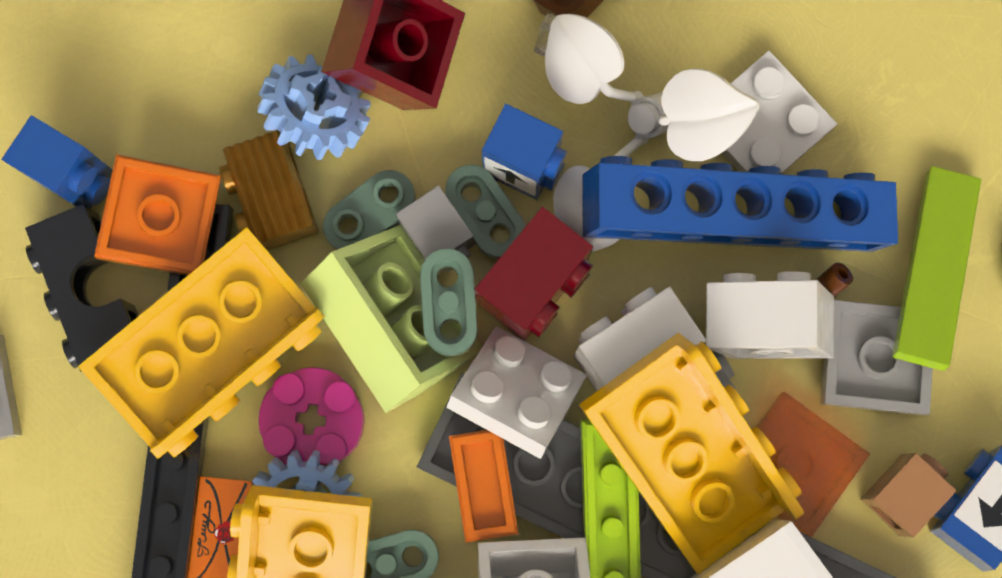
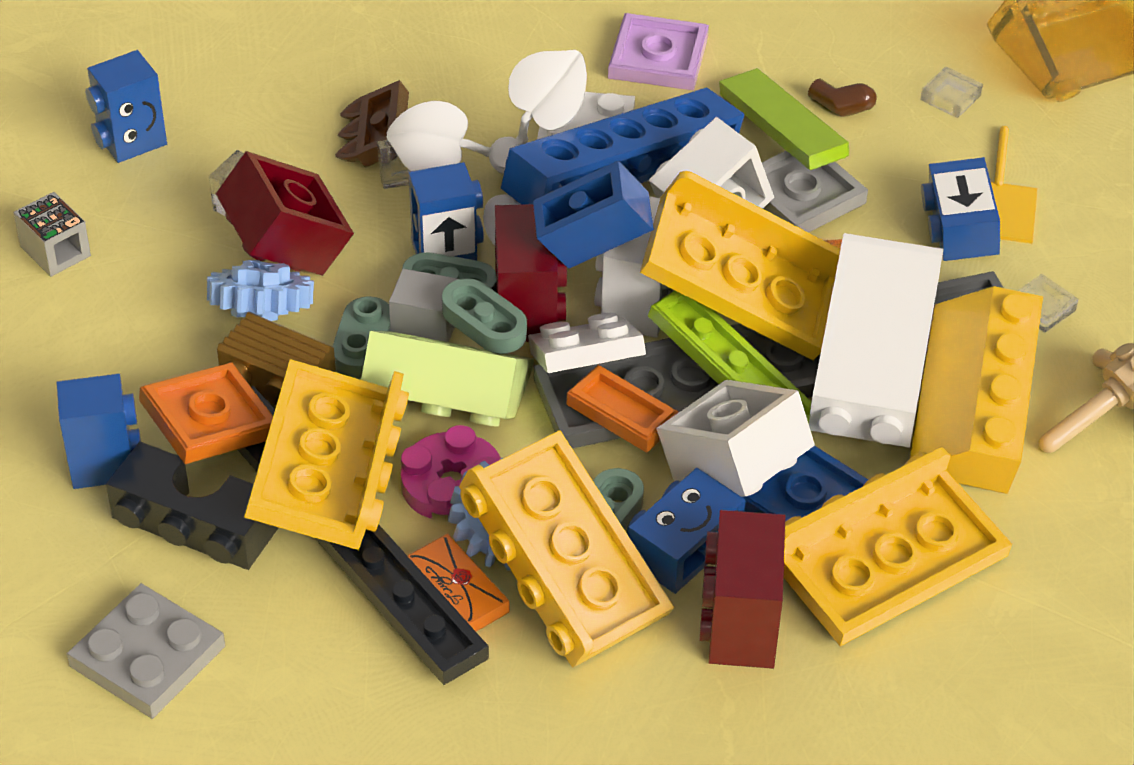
camera: 45 degrees left, 35 degrees down
medium nougat brick [860,453,957,538] -> none
none -> blue brick [533,161,654,269]
none -> lavender tile [608,13,709,91]

